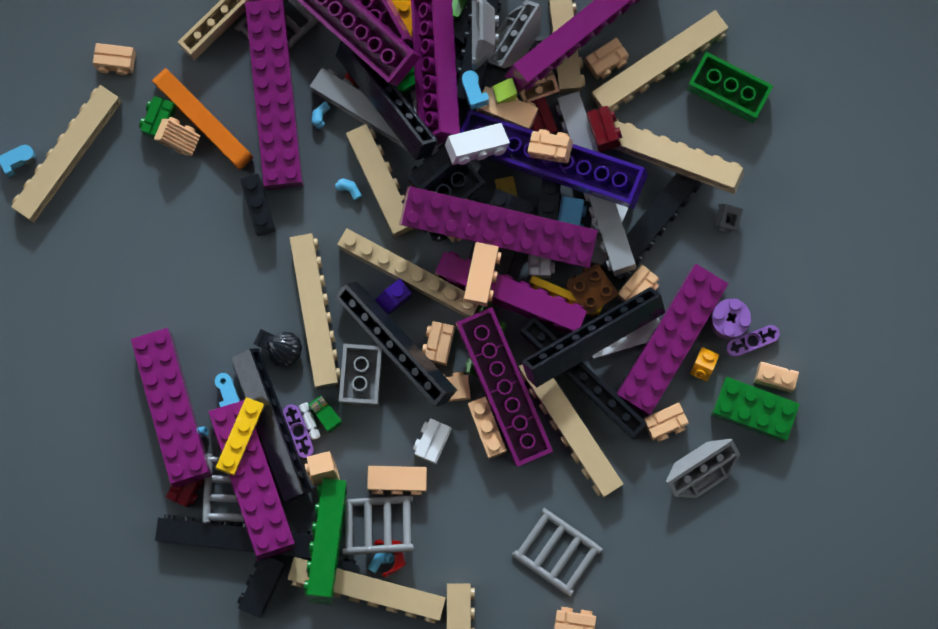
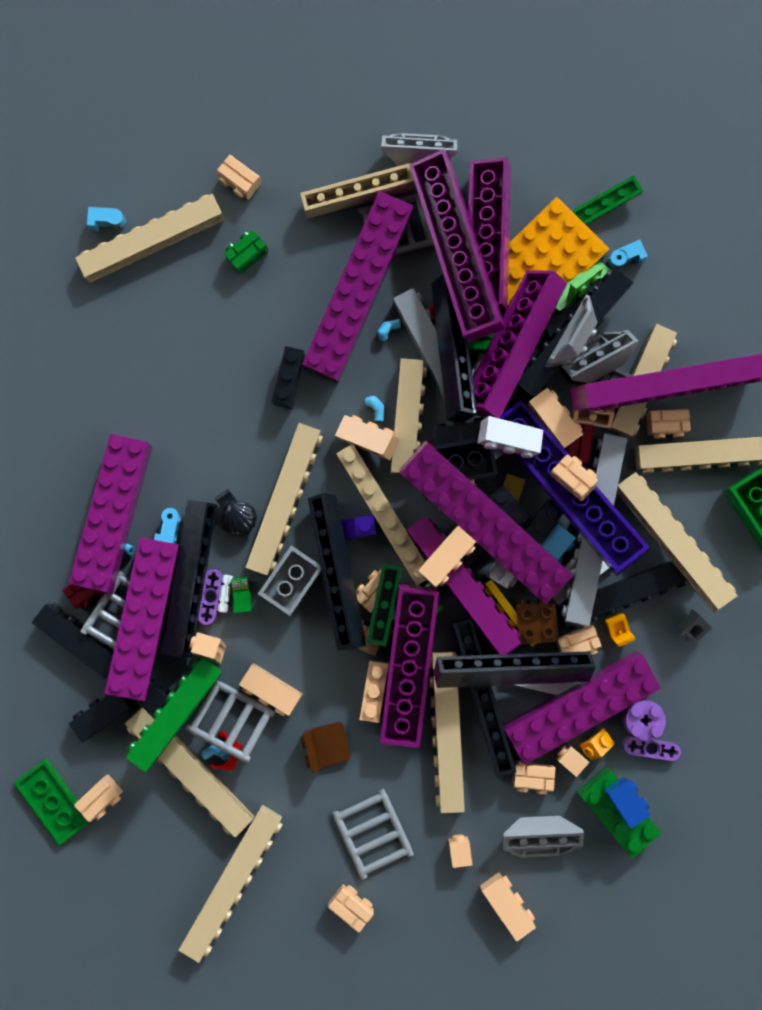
camera: 25 degrees right, 5 degrees up
orange beam [152,68,254,170] -> none
light nougat brick [154,117,200,156] -> none
yellow plate [216,397,264,476] -> none
black plate [338,557,360,574] -> none
white brick [413,418,452,464] -> none
medium azure leg [462,70,489,110] -> none
lime slope [493,78,517,104] -> none
dark red brick [586,106,623,152] -> none
light nougat brick [754,362,799,393] -> none
none -> reddish brown bracket [300,722,351,773]
none -> light nougat brick [335,415,399,461]
none -> dark green brick [367,564,402,646]
none -> light nougat brick [448,834,472,868]
none -> light nougat brick [480,872,536,942]
none -> light nougat brick [556,744,589,777]
none -> blue brick [604,777,651,829]
none -> light orange bracket [605,612,635,647]

